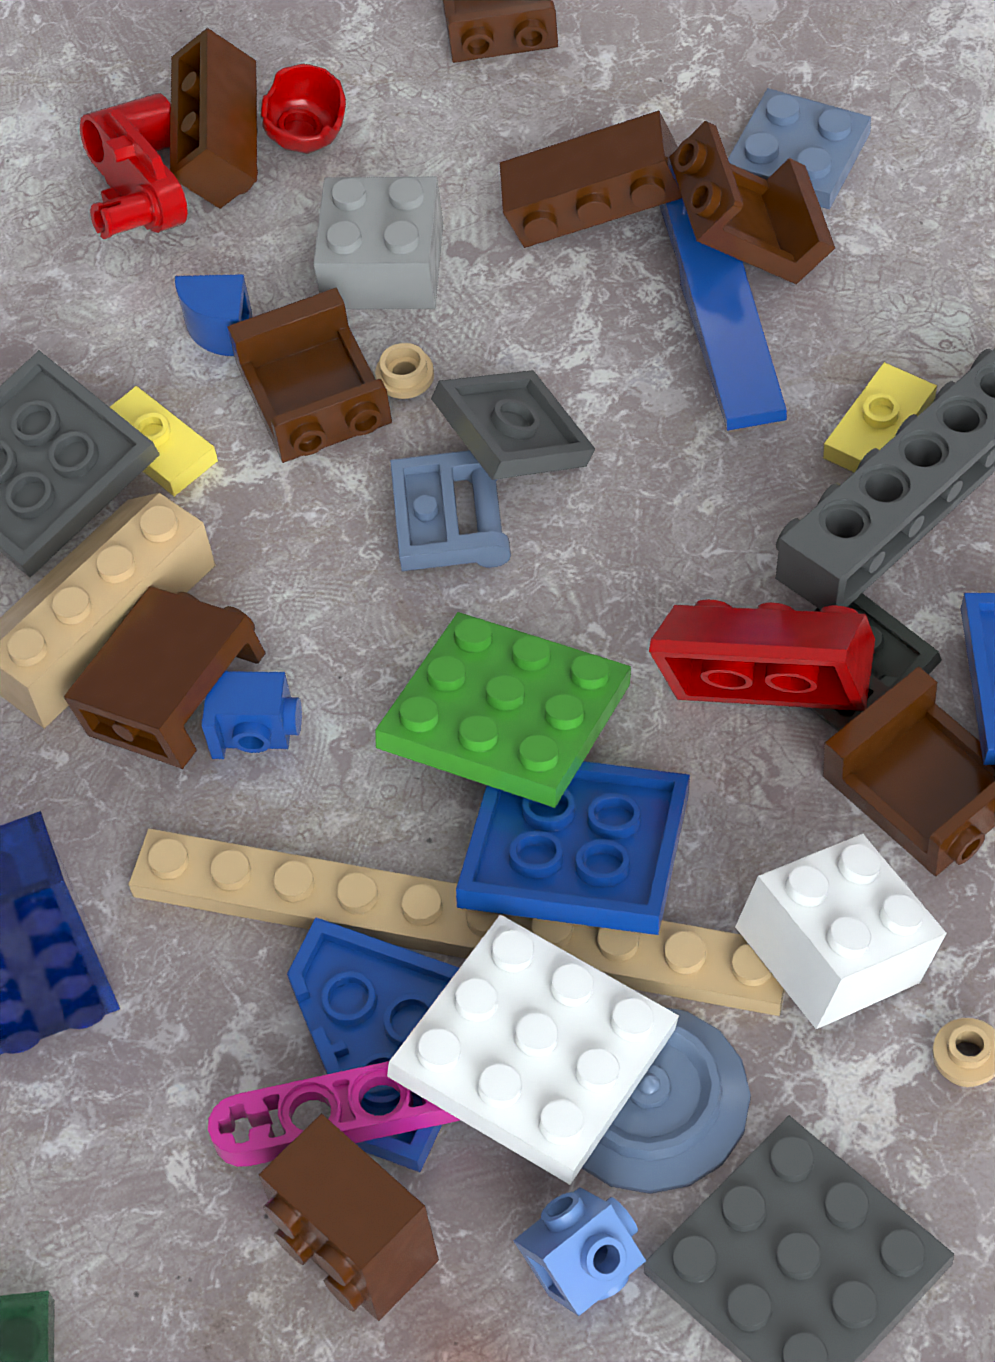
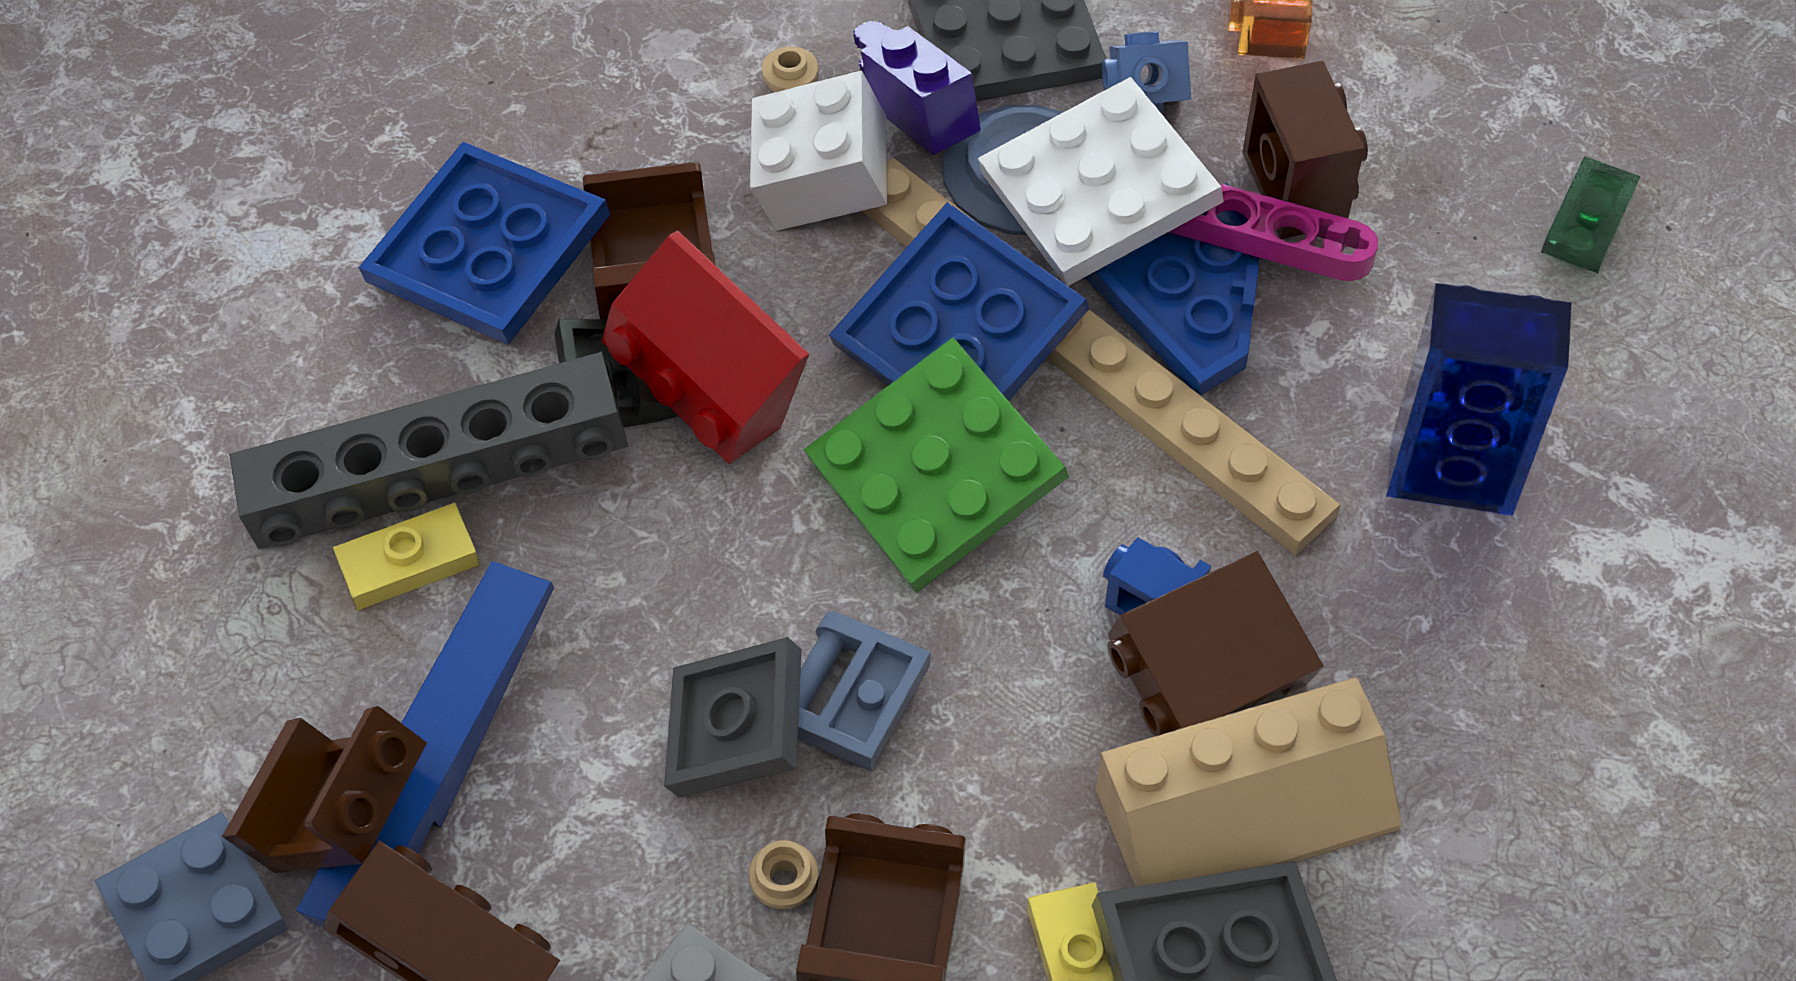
camera: 155 degrees left, 0 degrees up
none -> dark purple hinge [853,20,981,155]

